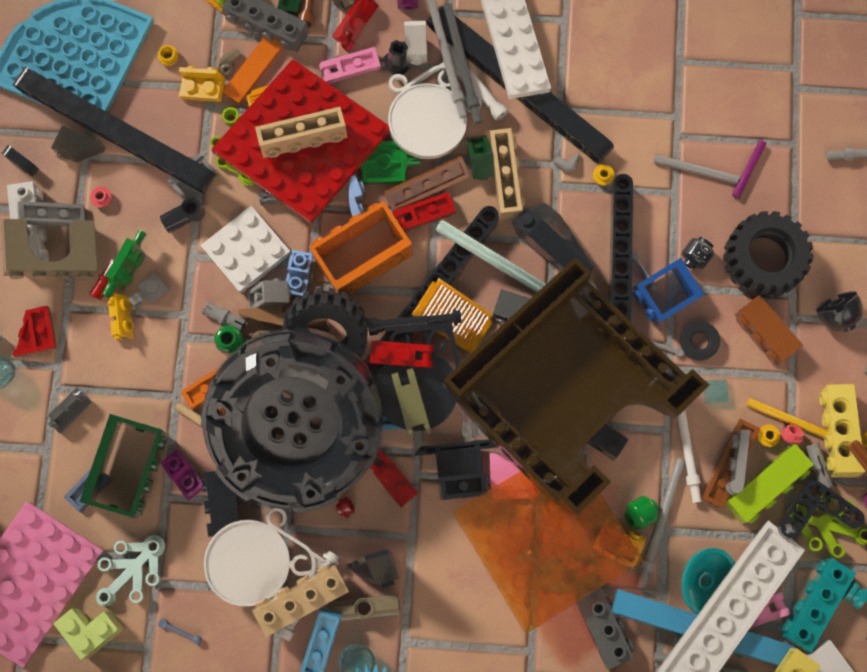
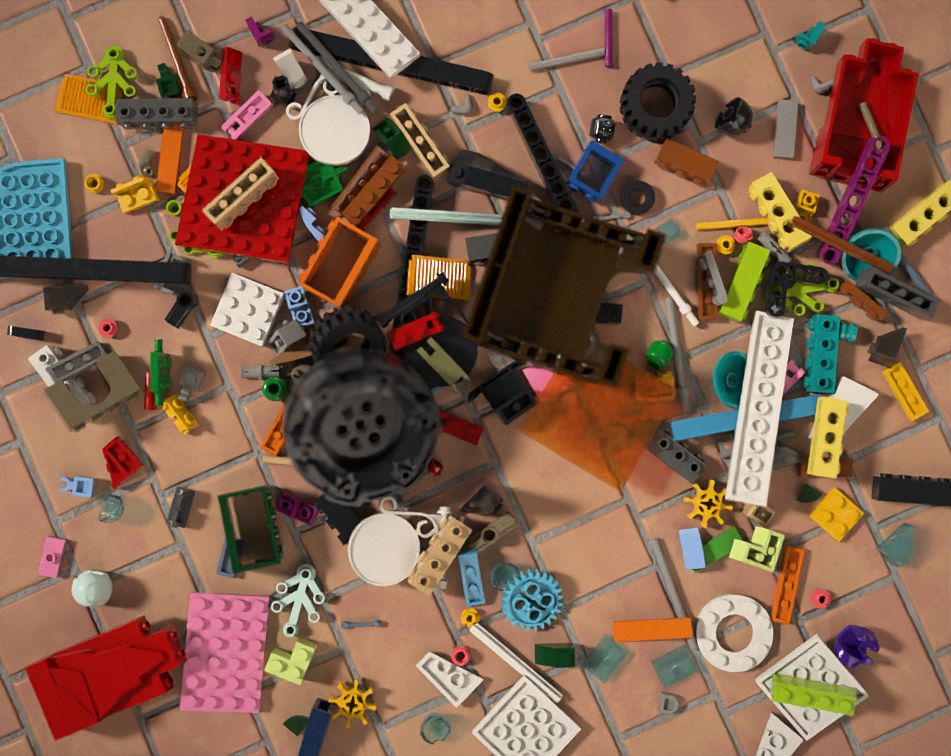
camera: 35 degrees left, 10 degrees up
none -> dark orange plate [342,155,407,227]

